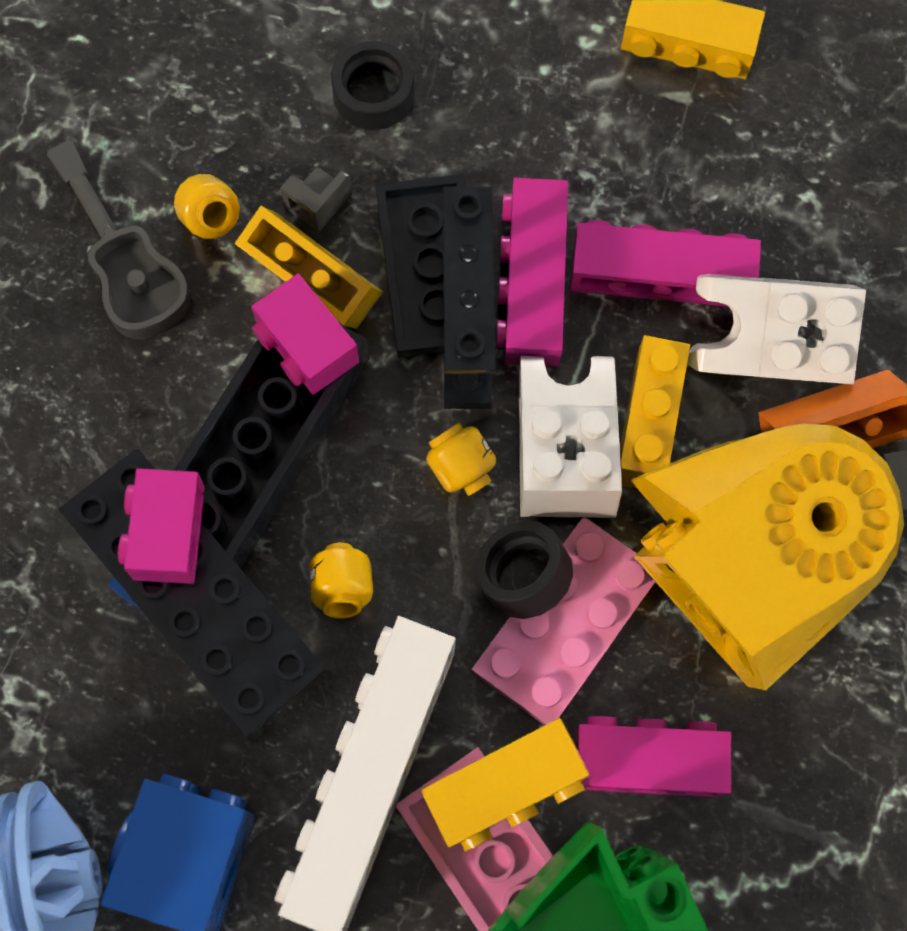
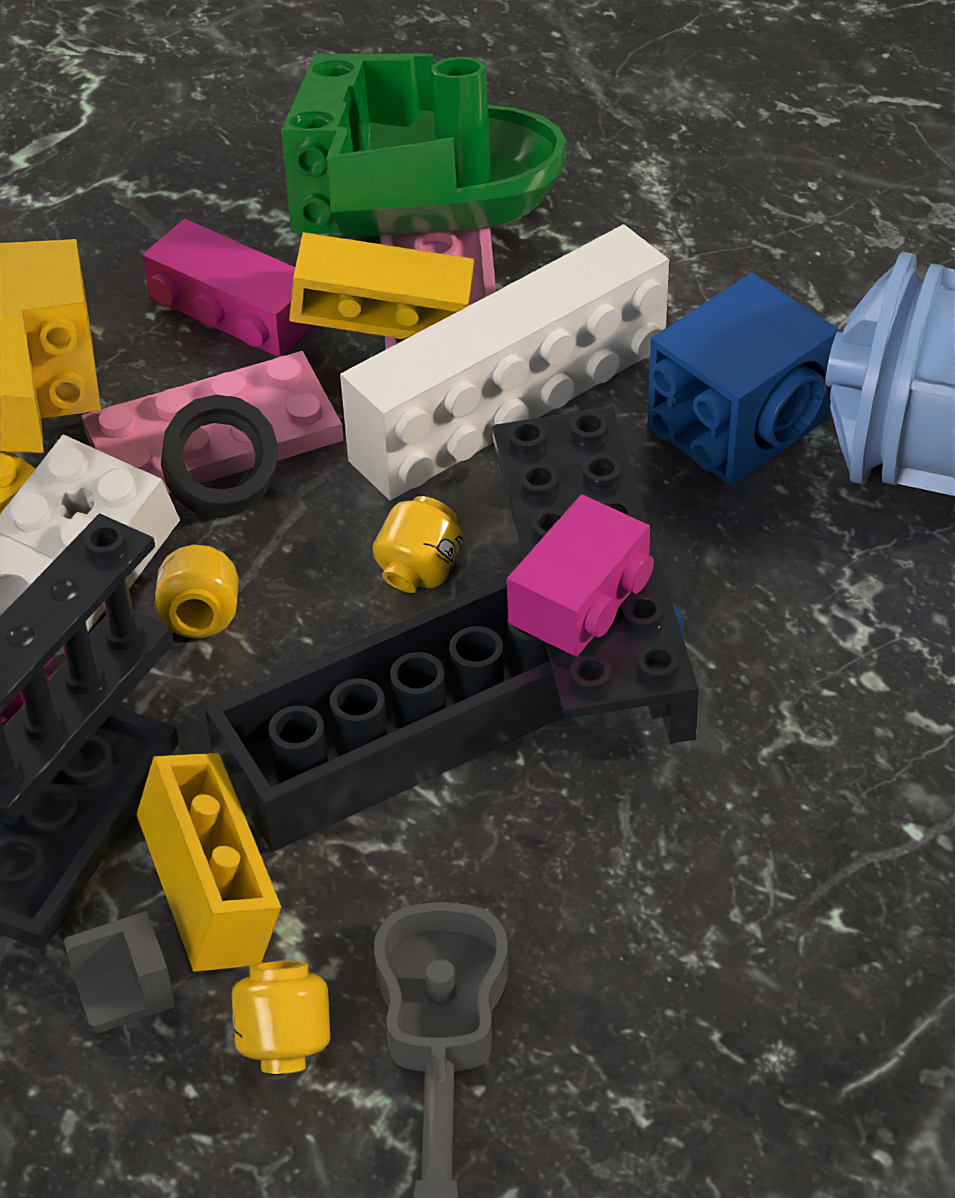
camera: 145 degrees left, 25 degrees down
dark pink brick [251,273,359,395] -> none

